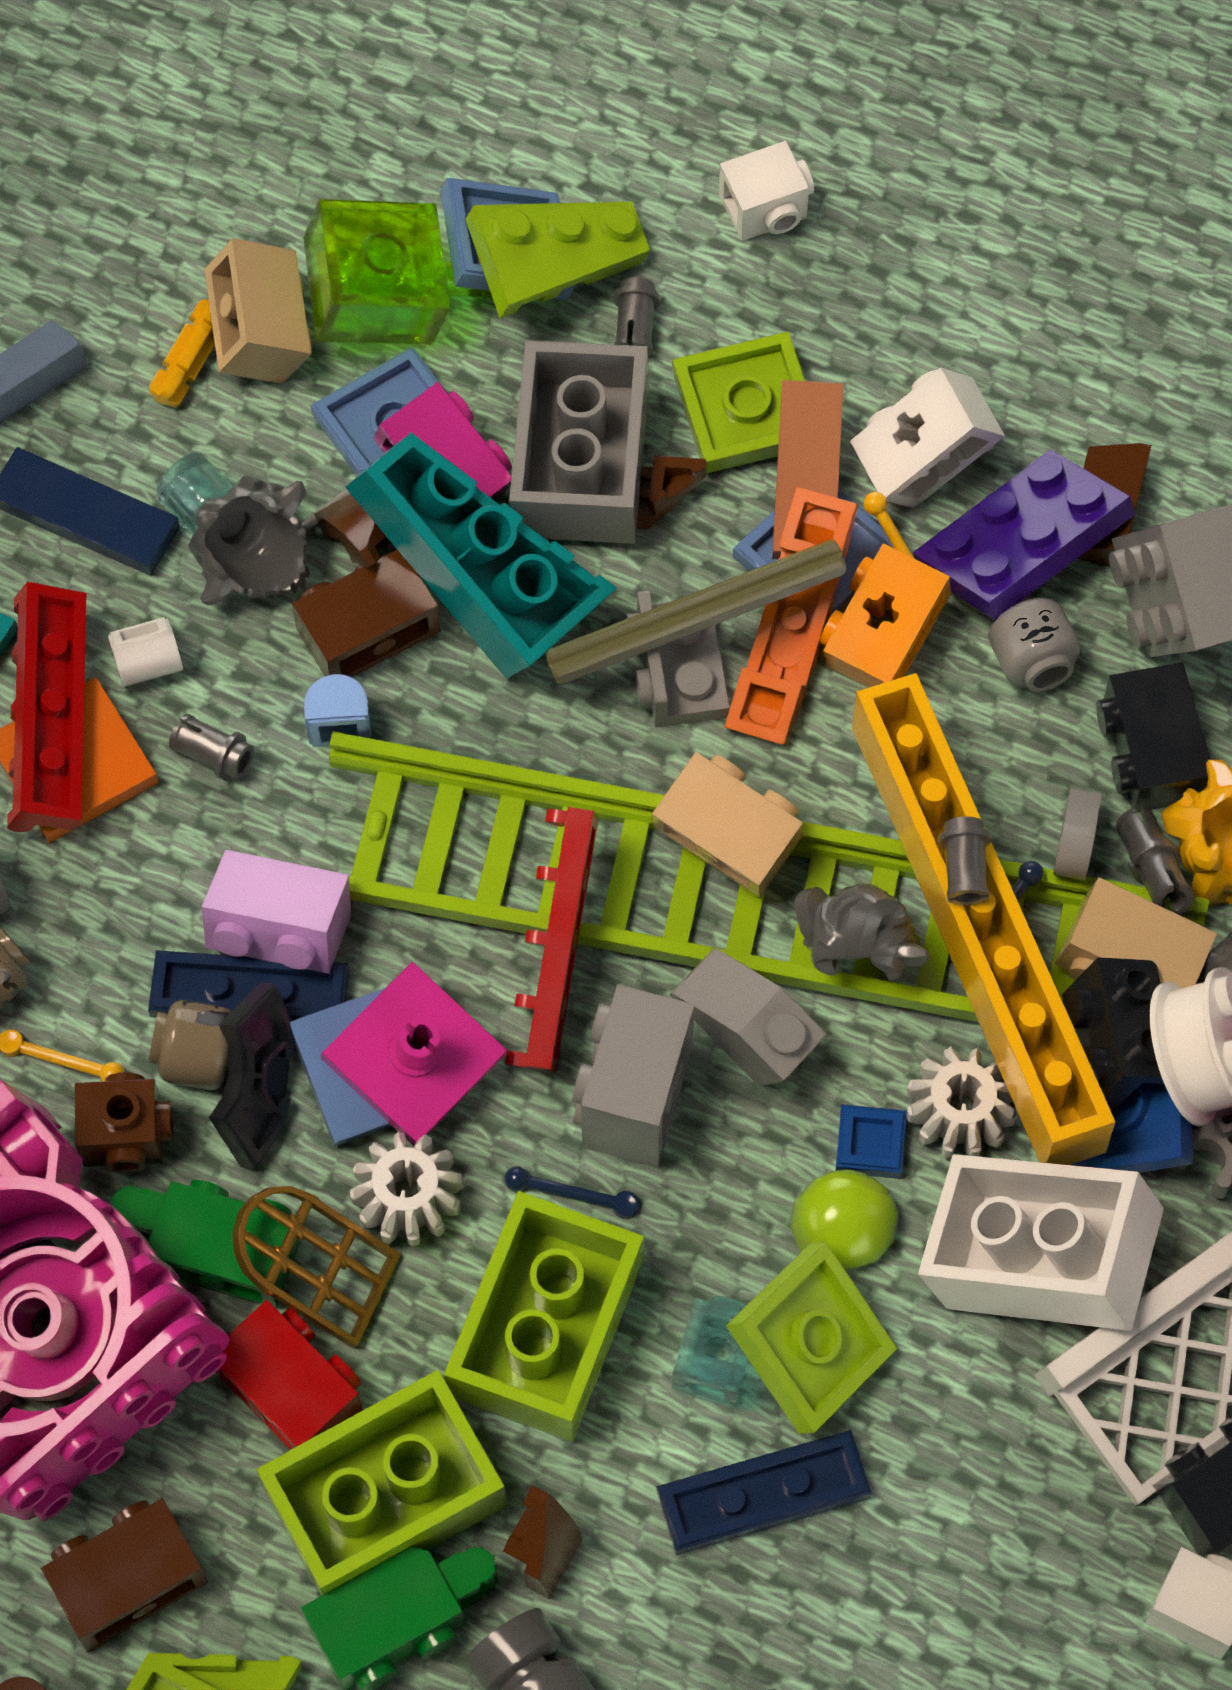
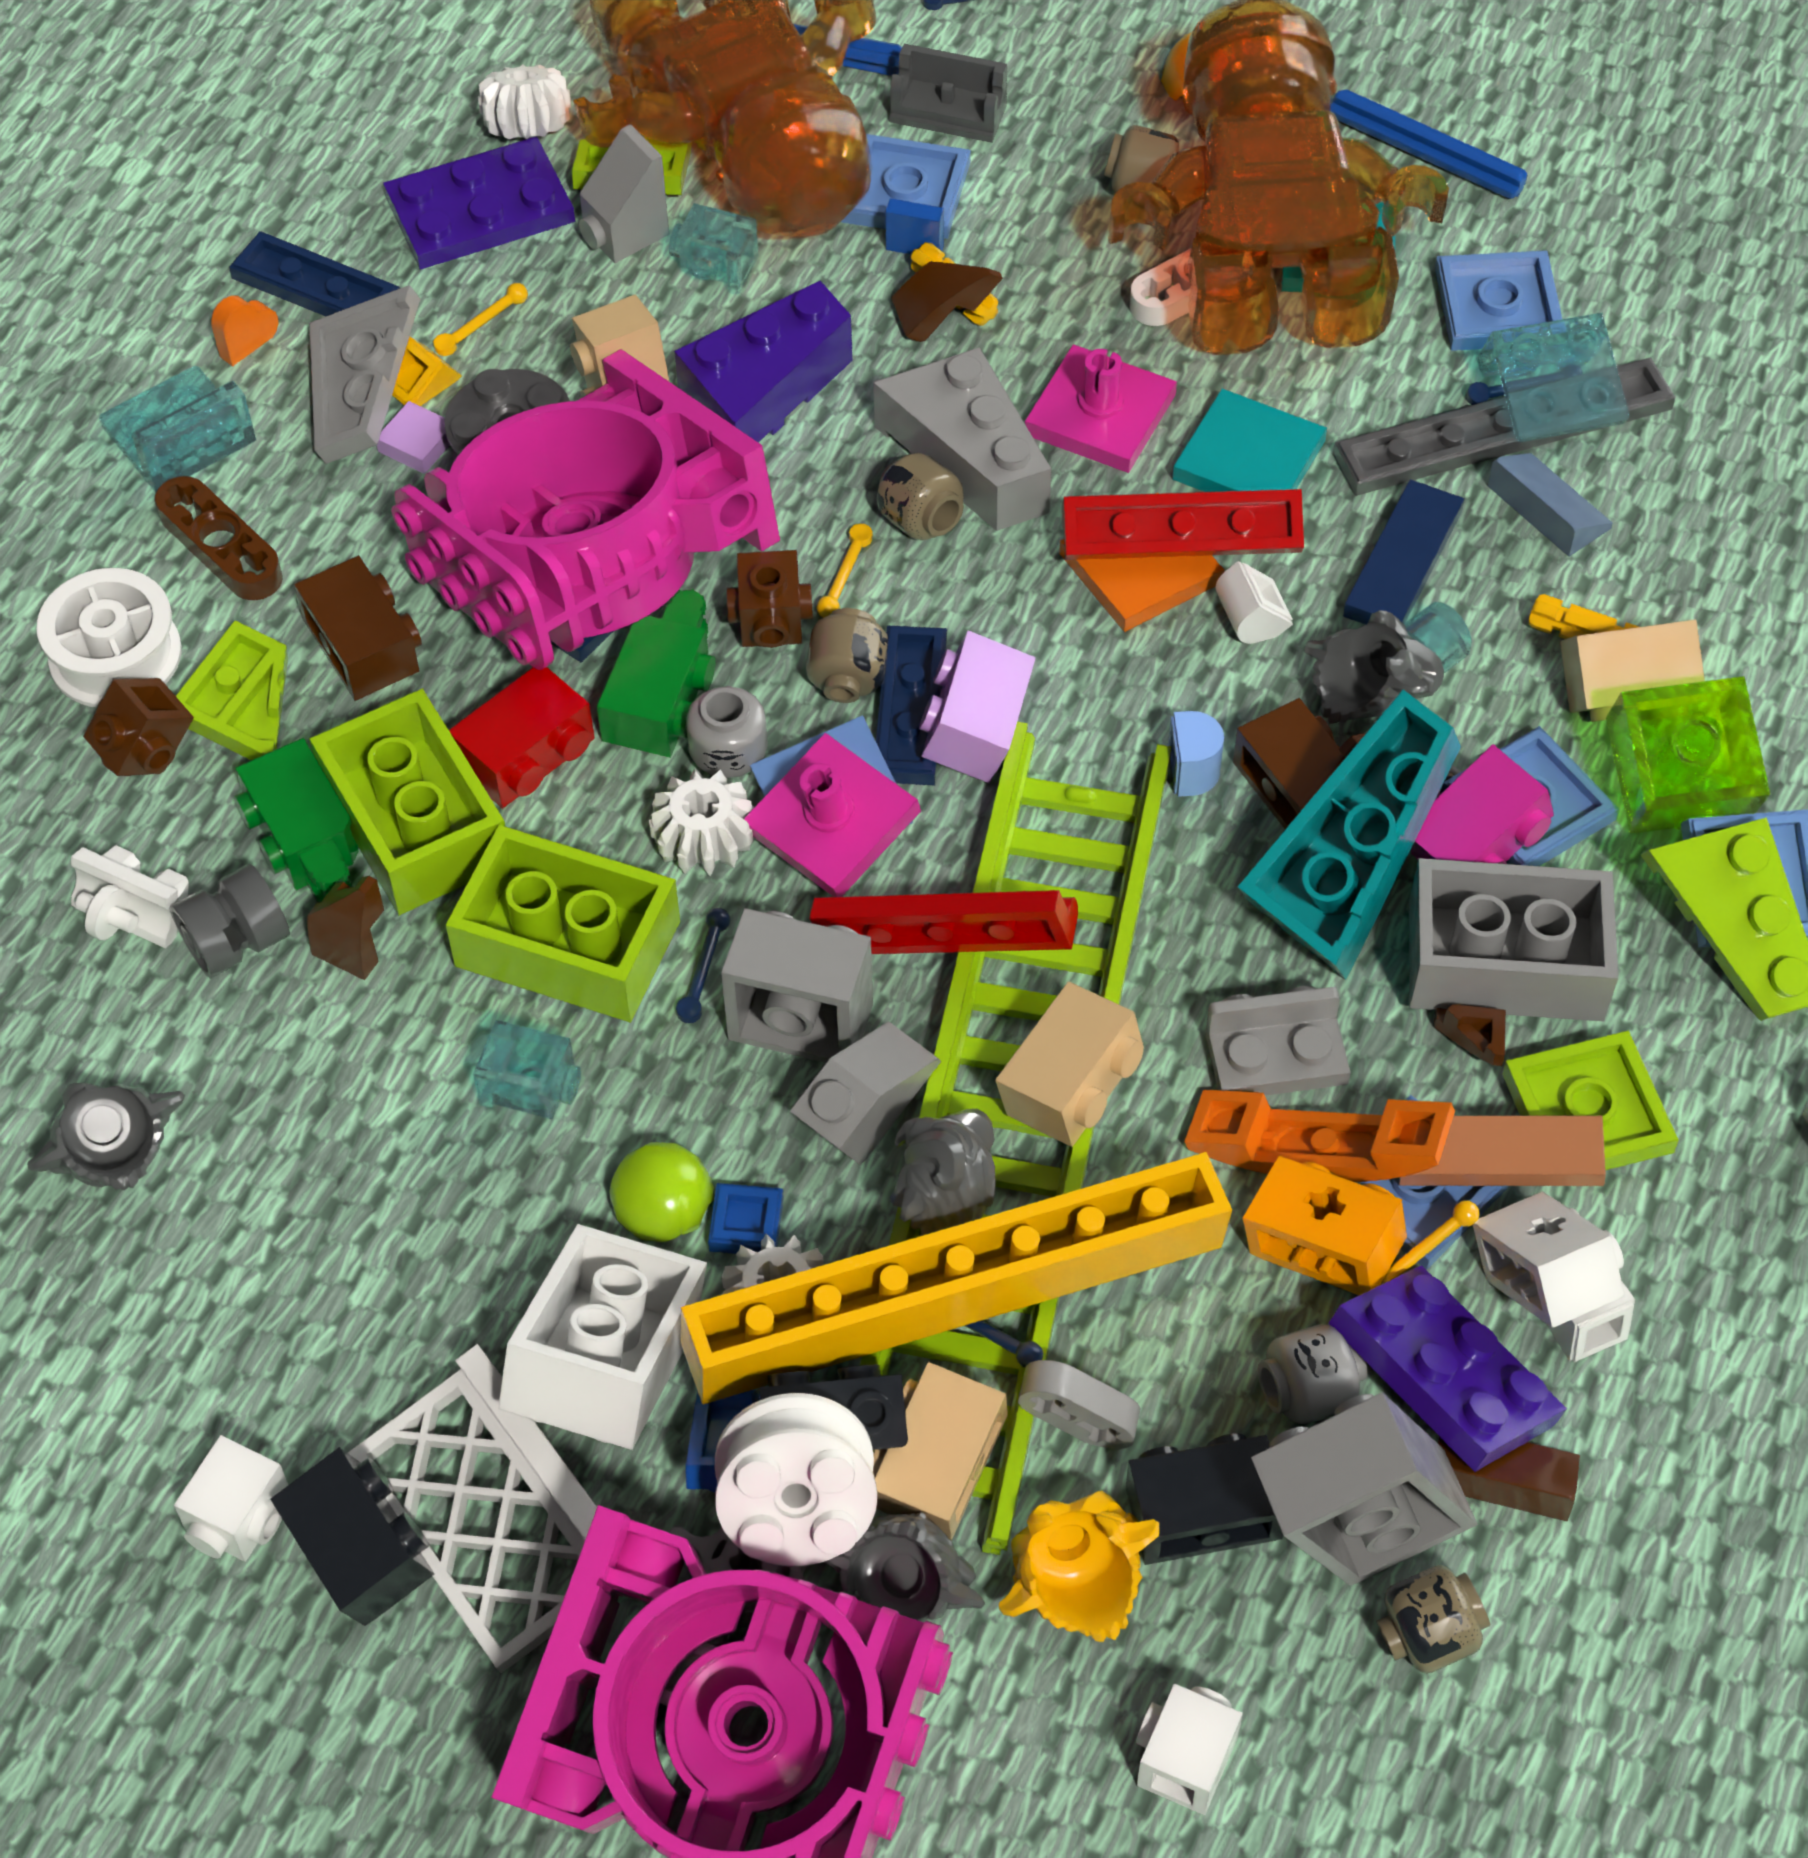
camera: 90 degrees right, 10 degrees down
flat silver pin [169,713,254,780] -> none
black tile [208,982,295,1169] -> none
pearl gold window [232,1186,401,1347] -> none
olive axle [546,540,847,684] -> none
flat silver pin [613,277,661,357] -> none
dark blue tile [656,1430,872,1555] -> none
lime plate [726,1241,897,1434] -> none
flat silver pin [938,816,991,906] -> none
flat silver pin [1116,807,1194,915] -> none
none -> light grey head [686,686,768,778]

